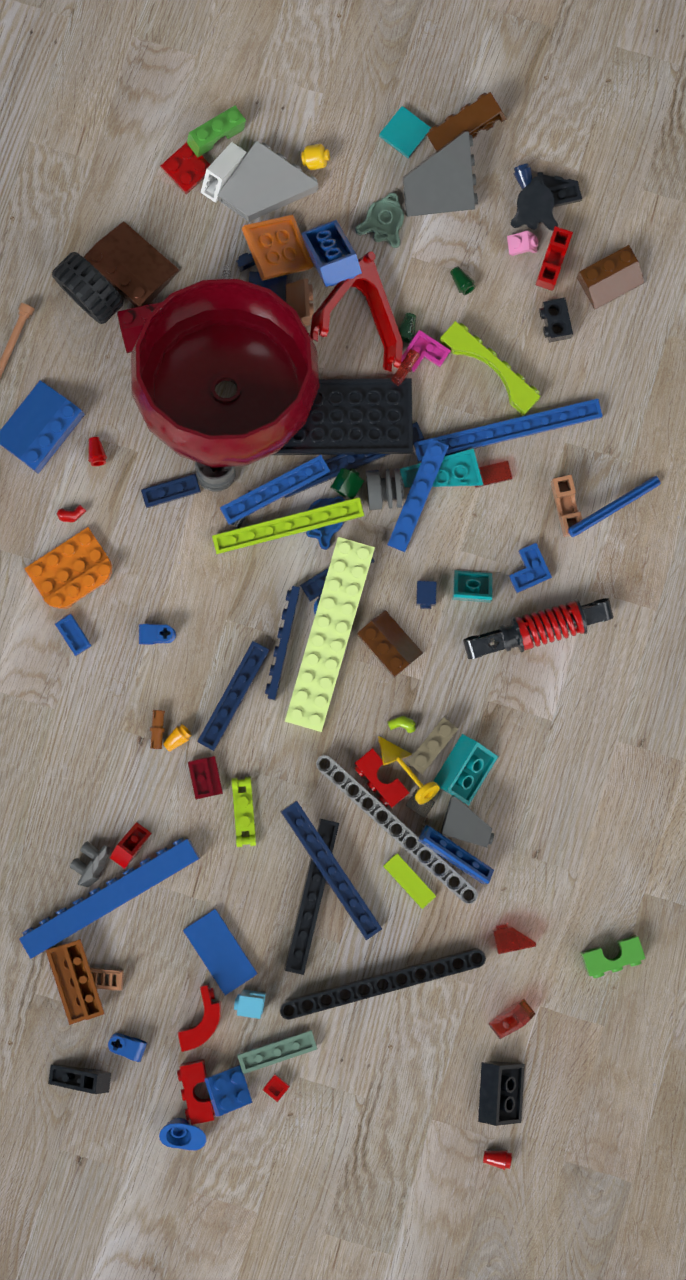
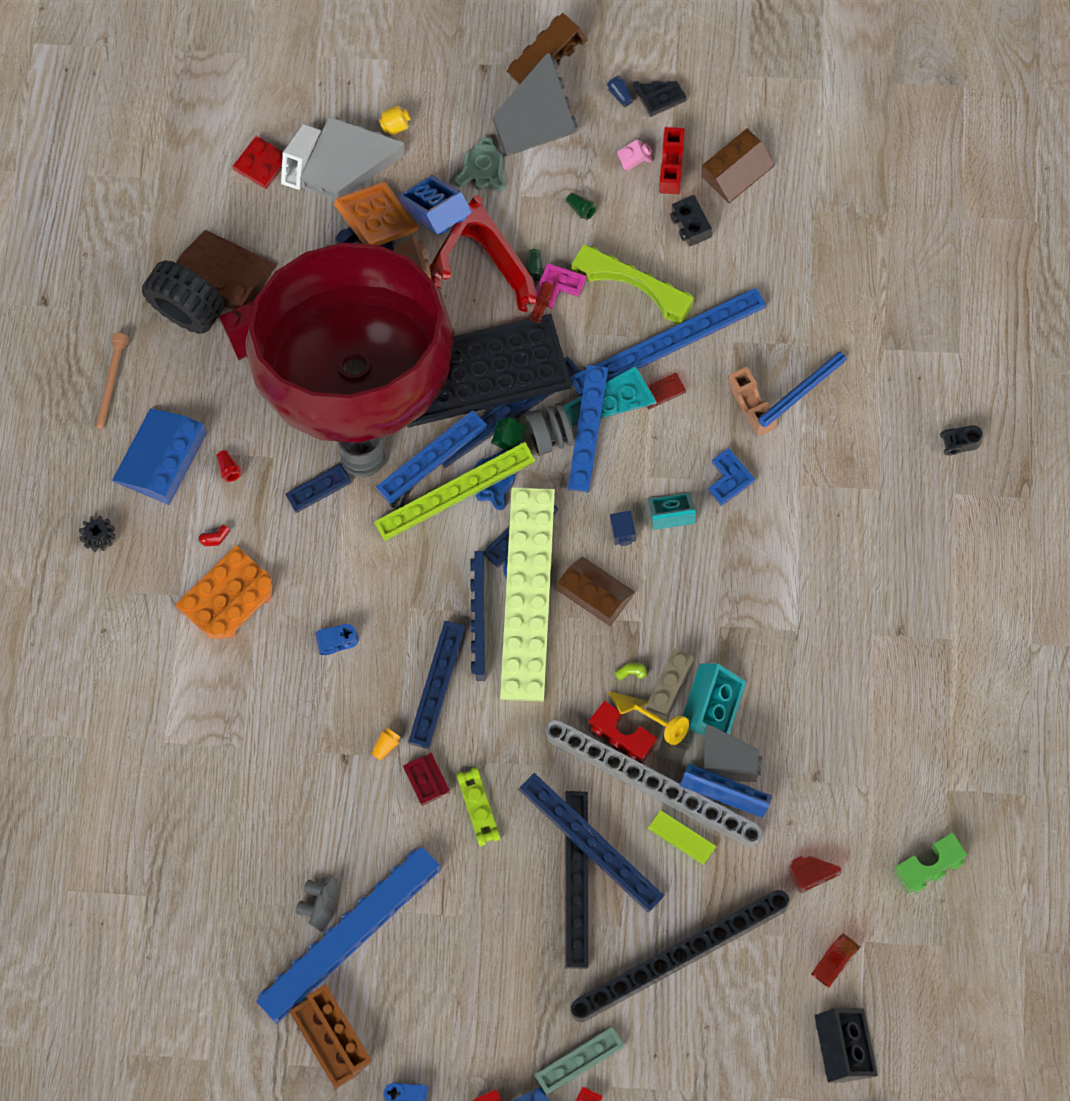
camera: 10 degrees left, 15 degrees down
blue plate [55,614,92,656] -> none
nougat slope [90,968,124,991] -> none
red slope [110,822,152,869] -> none
dark orange pin [150,710,165,749] -> none
red arch [177,983,221,1052] -> none
blue tile [183,909,258,996] -> none
bright green arch [187,106,246,158] -> none
medium azure arch [234,989,266,1019] -> none
teal tile [379,106,431,159] -> none
piece [463,598,614,659] -> none
black tile [510,177,558,231] -> none

